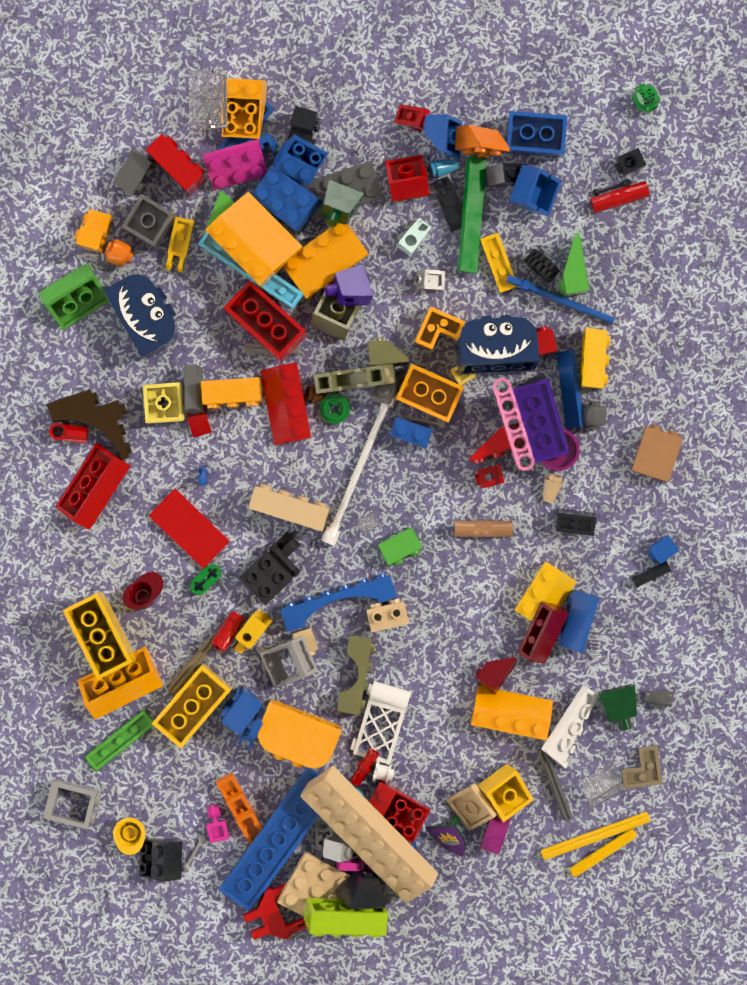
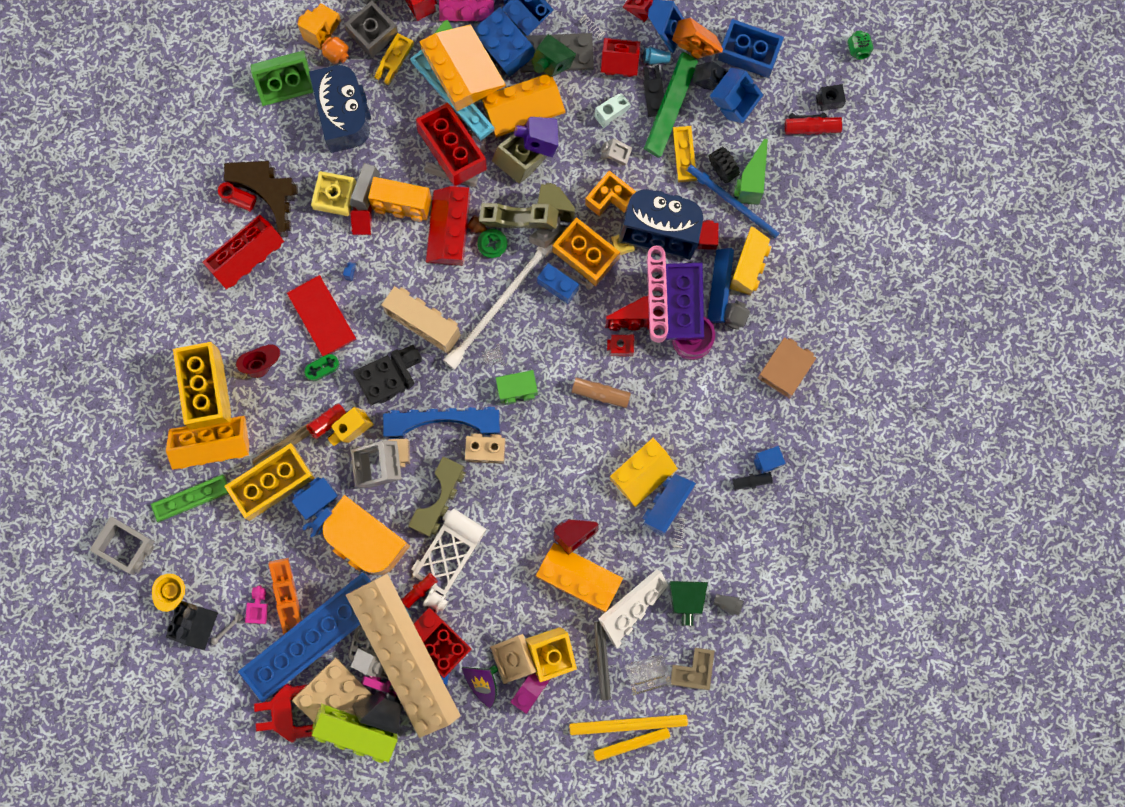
camera: 15 degrees right, 10 degrees down
dark red brick [518,601,569,664] -> none
tan cone [543,473,563,503] -> none
black hinge [555,508,597,536] -> none

